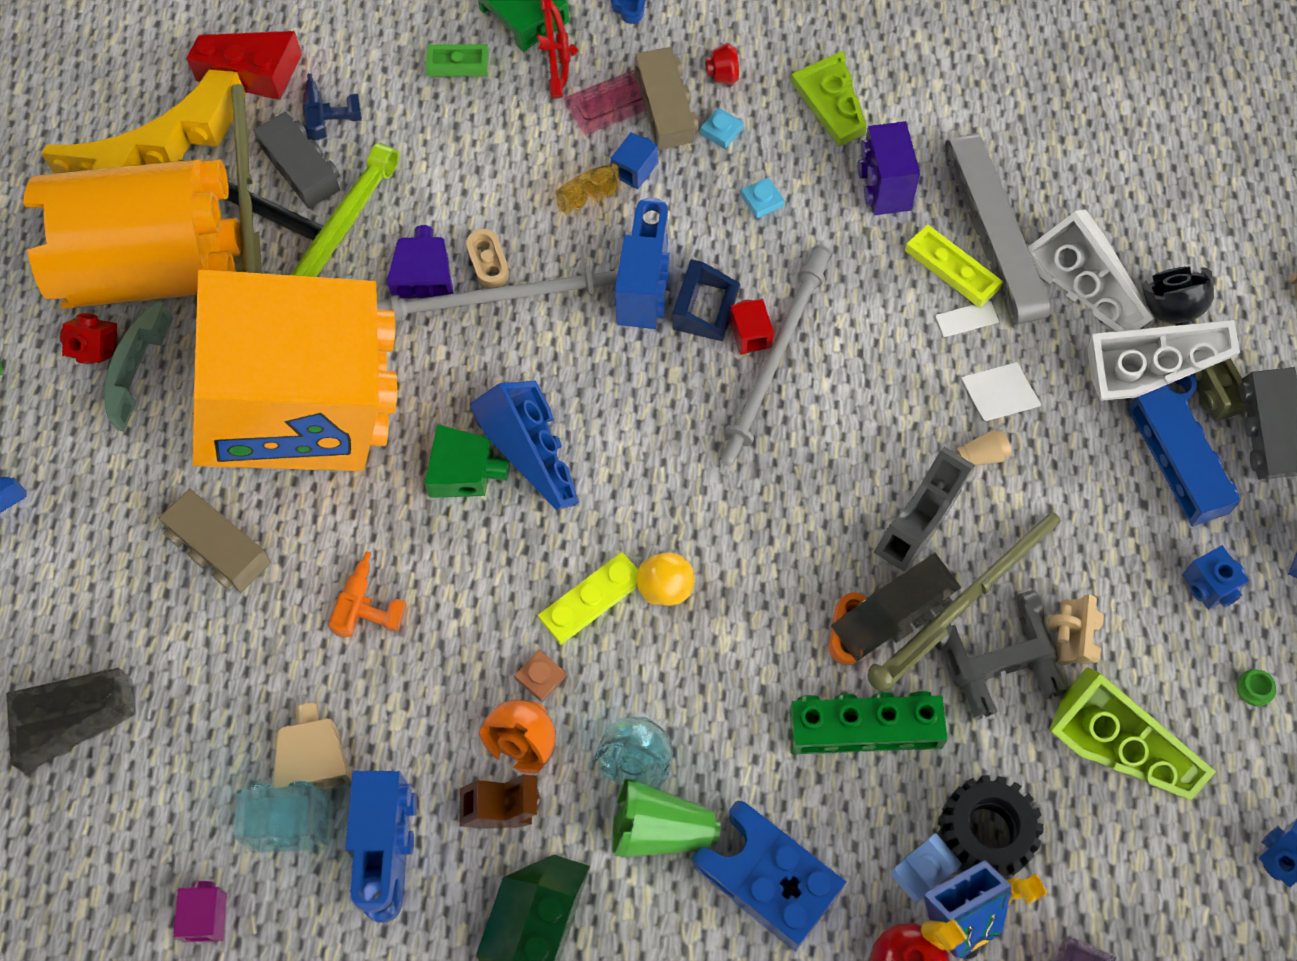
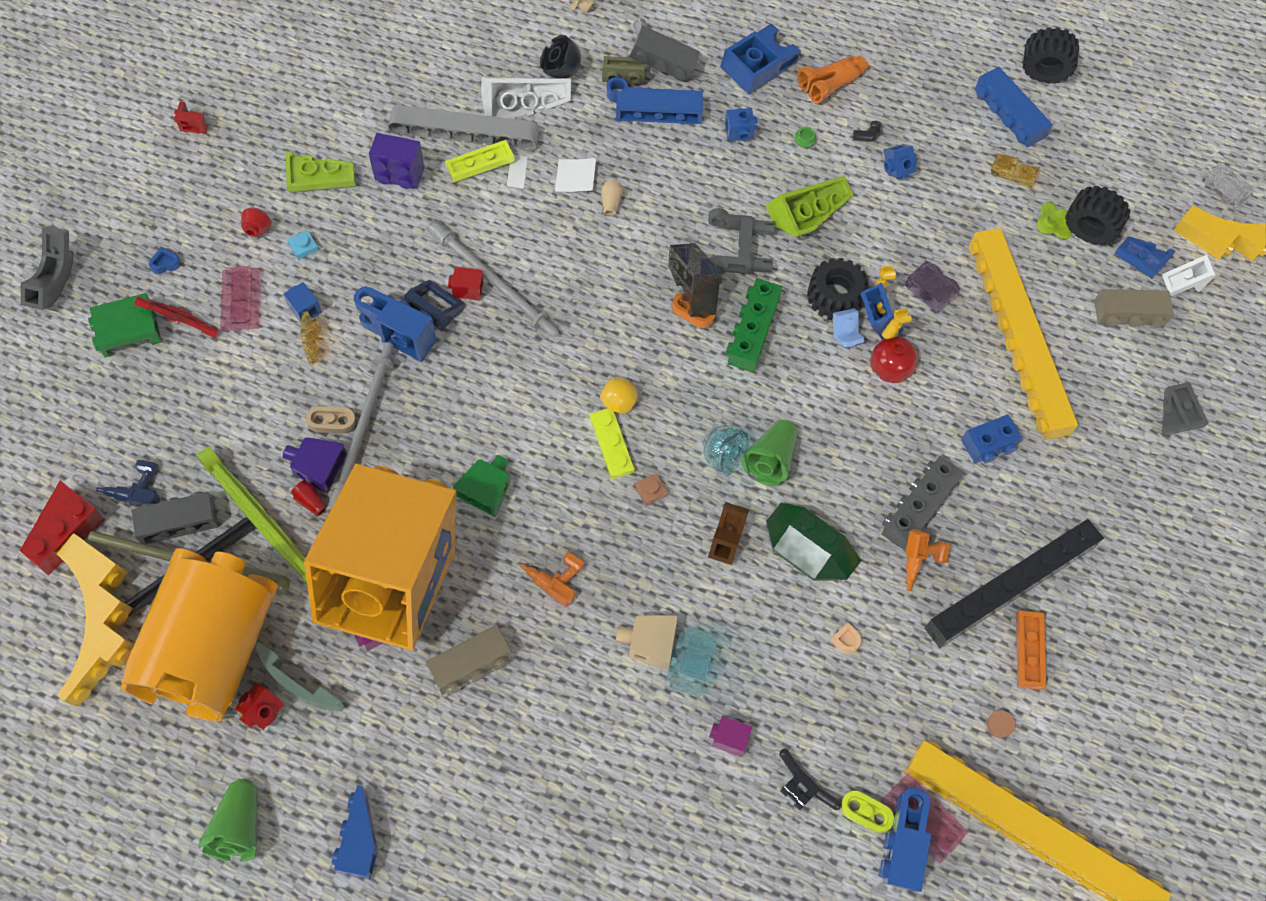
camera: 75 degrees left, 0 degrees up
clear smoke wedge [6,667,136,775] -> none
blue brick [345,771,417,923] -> none
bright green plate [426,44,489,77] -> none
blue wedge [470,380,579,510] -> none
orange cylinder [479,699,556,774] -> none
dark tan brick [634,46,699,150] -> none
blue brick [690,801,847,952] -> none
medium azure plate [741,177,785,219] -> none
olive bar [867,512,1061,691] -> none
dark grey arch [874,447,975,572] -> none
tan hips [1048,594,1104,665] -> none
white wedge [1087,320,1240,401] -> none
none -> red cone [291,480,327,517]

